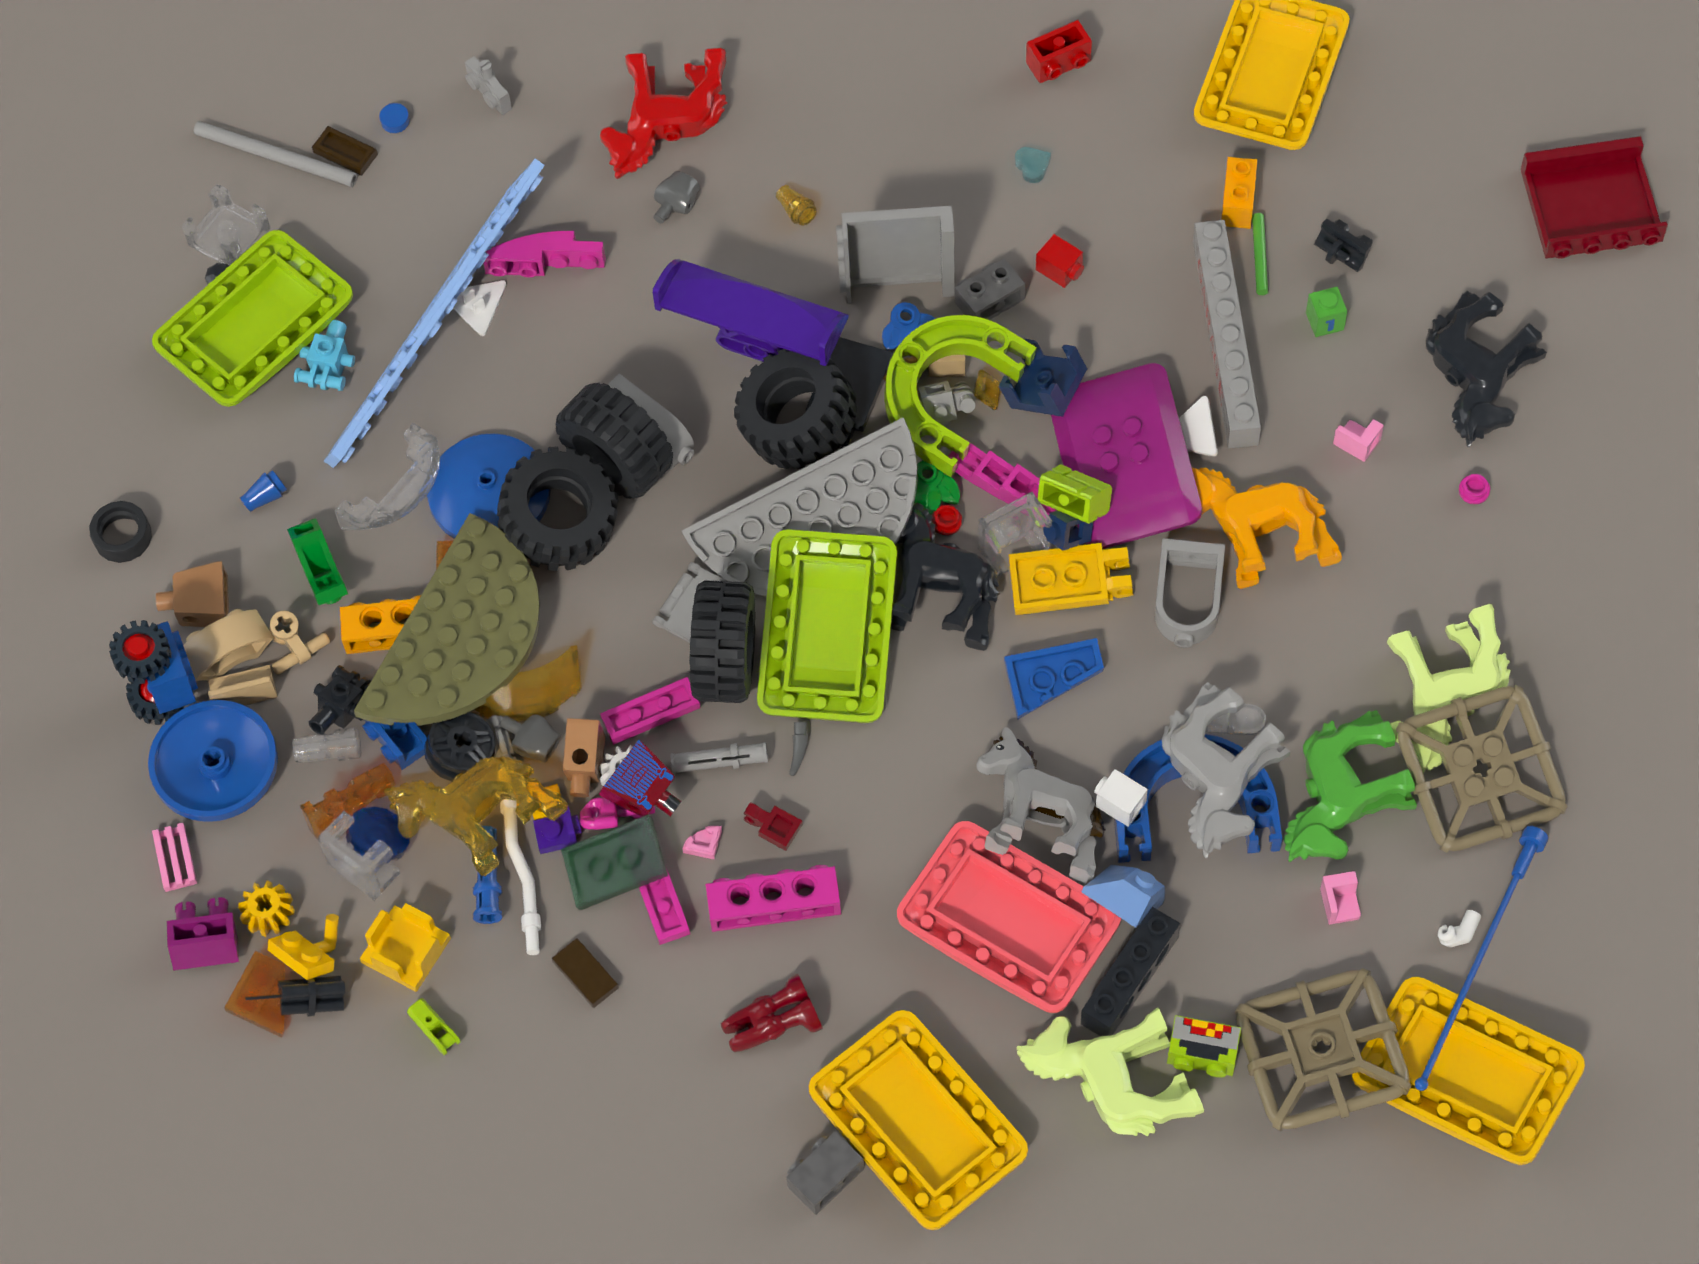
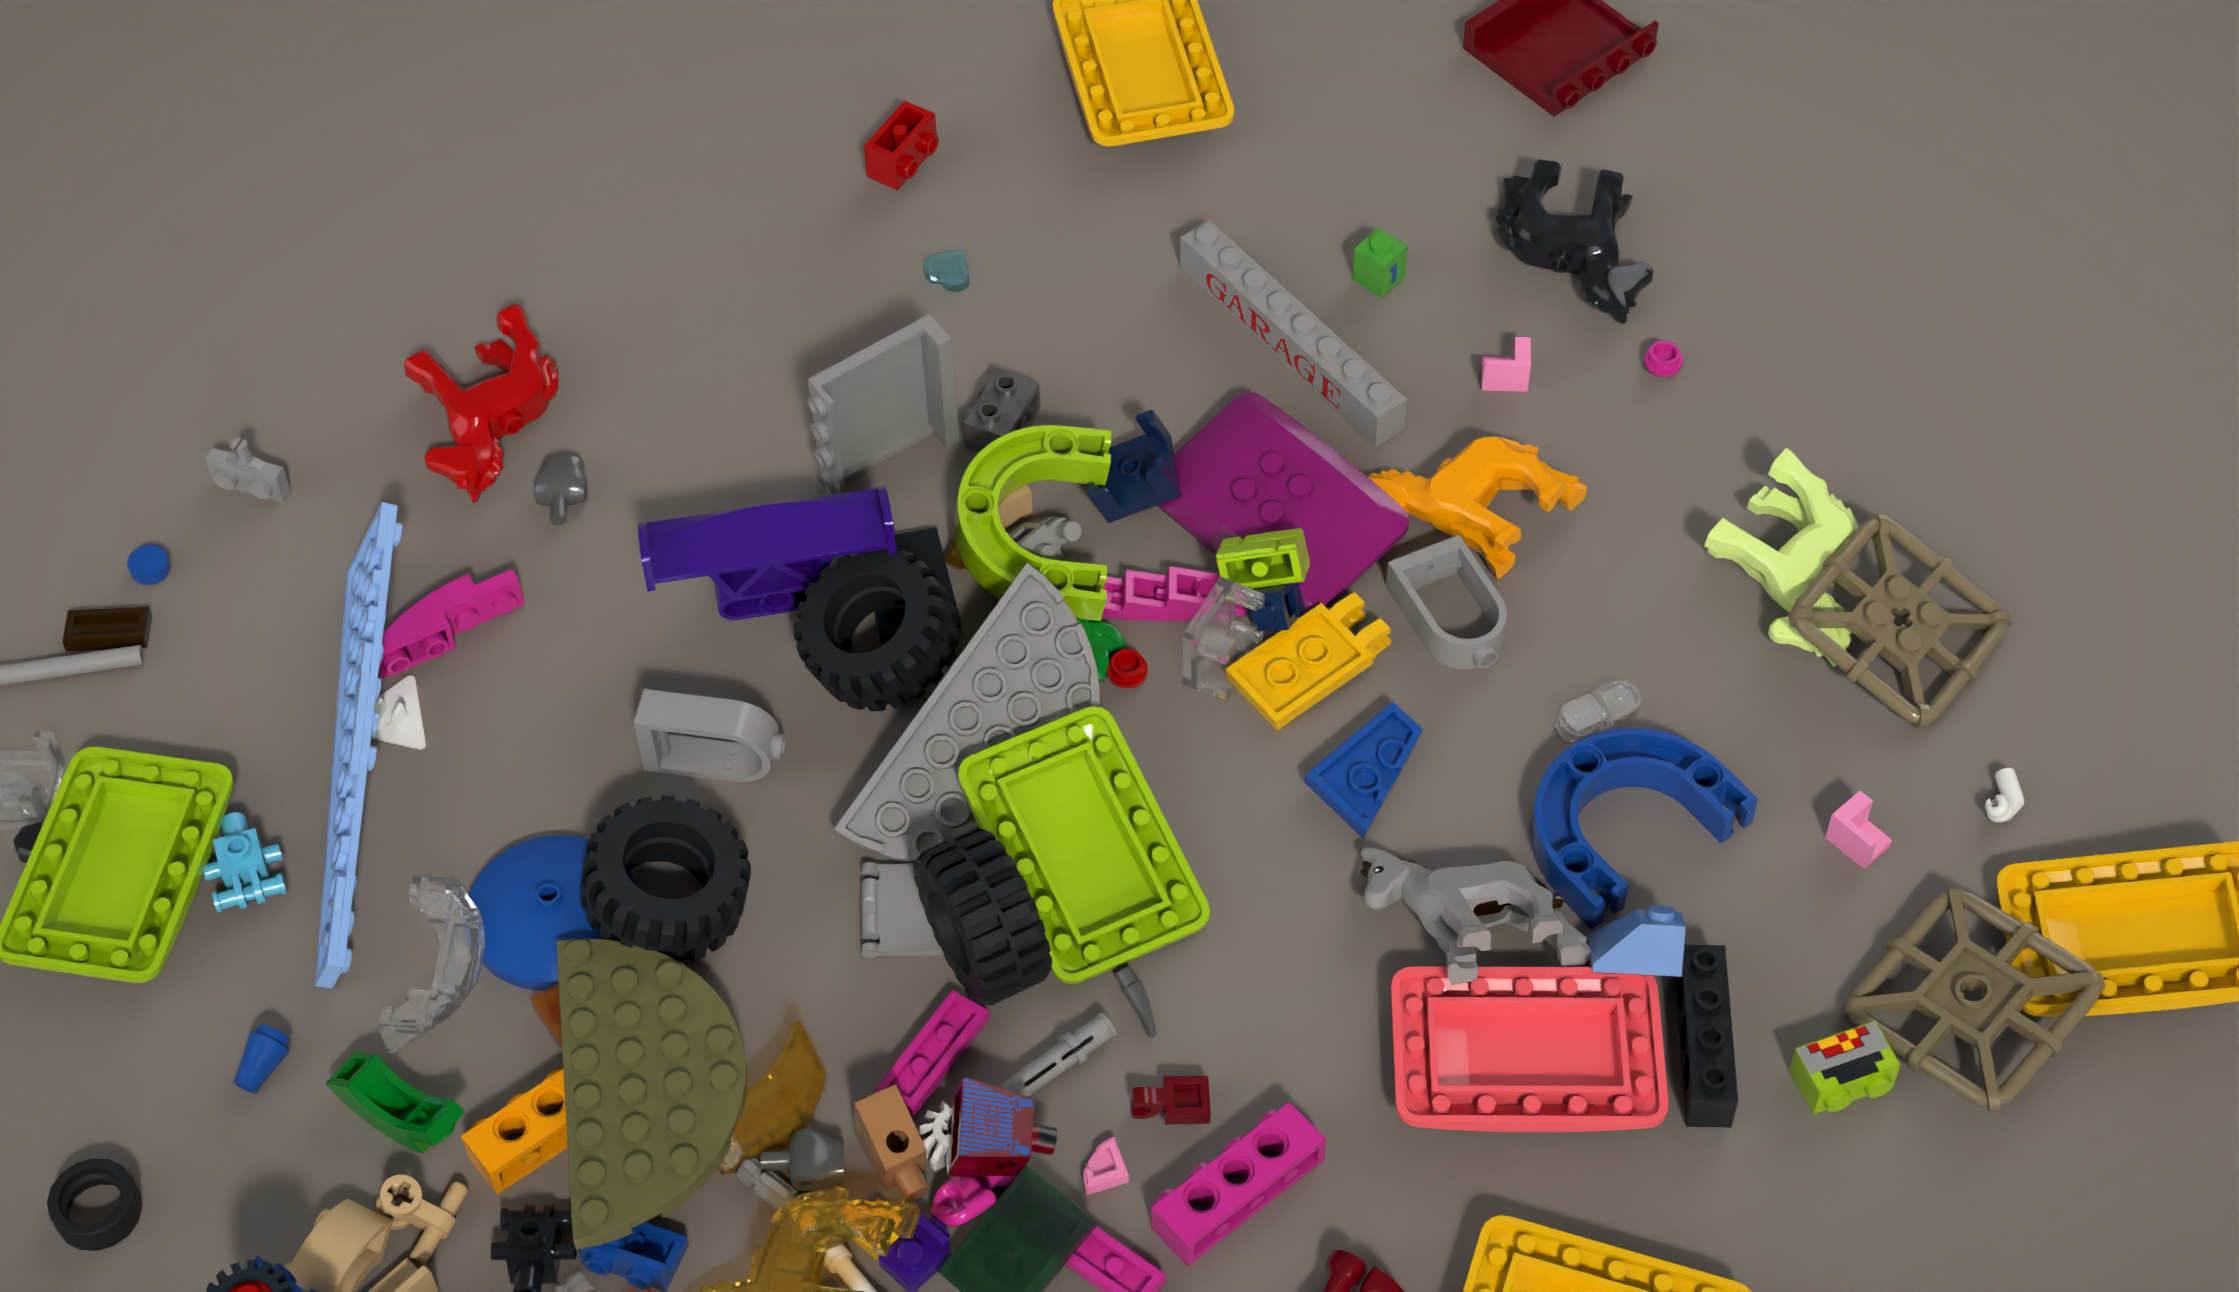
camera: 35 degrees left, 10 degrees down
medium nougat torso [156,561,229,627] -> none
black wheel [424,712,495,782] -> none
black tyre [555,383,673,499] -> none
clear yellow cone [776,185,817,226] -> none
blue plate [882,302,935,351] -> none
black animal [891,502,1000,651] -> none
clear yellow slope [973,369,1000,410] -> none
yellowish green animal [1016,1007,1204,1136] -> none
red brick [1036,234,1084,288] -> none
white brick [1094,769,1148,827] -> none
light grey animal [1162,682,1291,858] -> none
white piece [1179,396,1218,457] -> none
light orange brick [1221,157,1257,229] -> none
bright green bar [1252,213,1268,295] -> none
bright green animal [1284,710,1417,862] -> none
black hips [1314,219,1373,272] -> none
blue piece [1415,826,1549,1091] -> none

